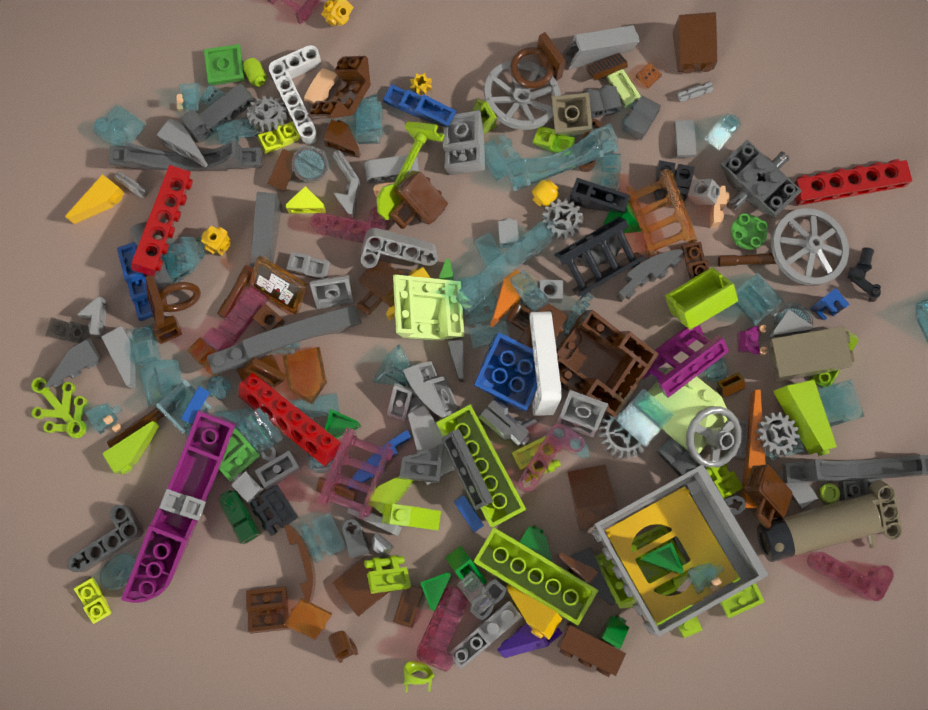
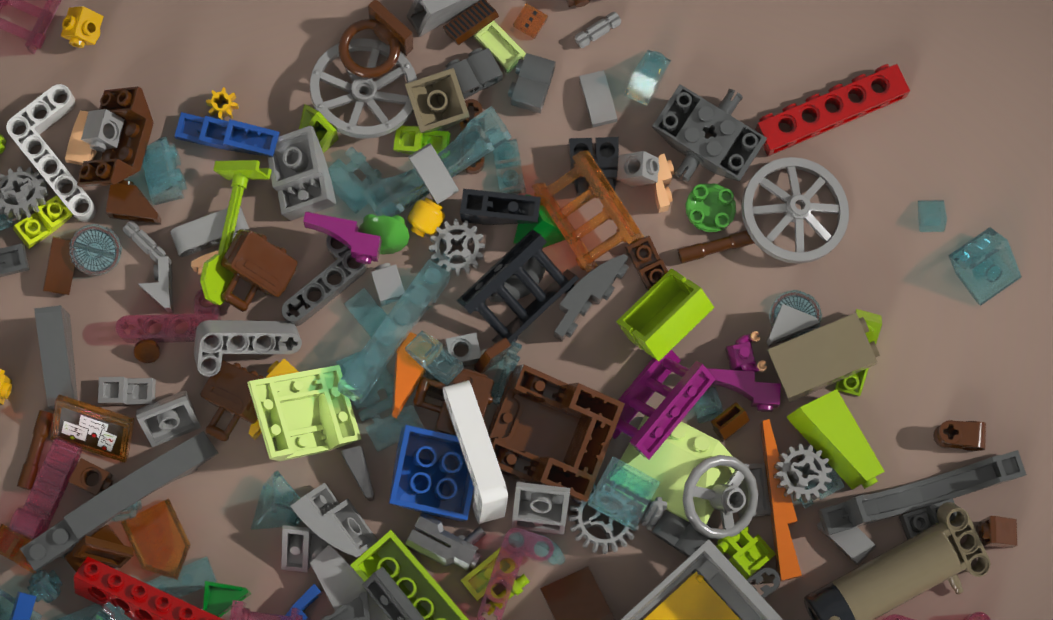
camera: 20 degrees left, 0 degrees up
neon yellow slope [286,186,326,214] -> none
bright green slope [439,258,454,280] -> none
clear light blue slope [735,273,784,326] -> none
reddish brown piece [744,465,793,529] -> none
blue hinge [810,288,850,320] -> none
clear light blue slope [818,379,865,427] -> none
lime tile [818,483,840,503] -> none
black pin [847,247,881,302] -> none
none -> light grey brick [81,109,125,152]
none -> reddish brown piece [134,339,160,363]
none -> dark grey beam [282,235,367,326]
none -> magenta slope [303,212,382,264]
none -> bright green dish [358,214,410,255]
none -> light grey slope [408,143,459,204]
none -> reddish brown tile [474,338,511,373]
none -> light grey axle [641,497,667,530]
none -> magenta slope [707,368,781,412]
none -> clear light blue slope [918,200,947,232]
none -> reddish brown piece [933,420,986,451]
none -> reddish brown slope [976,516,1017,548]

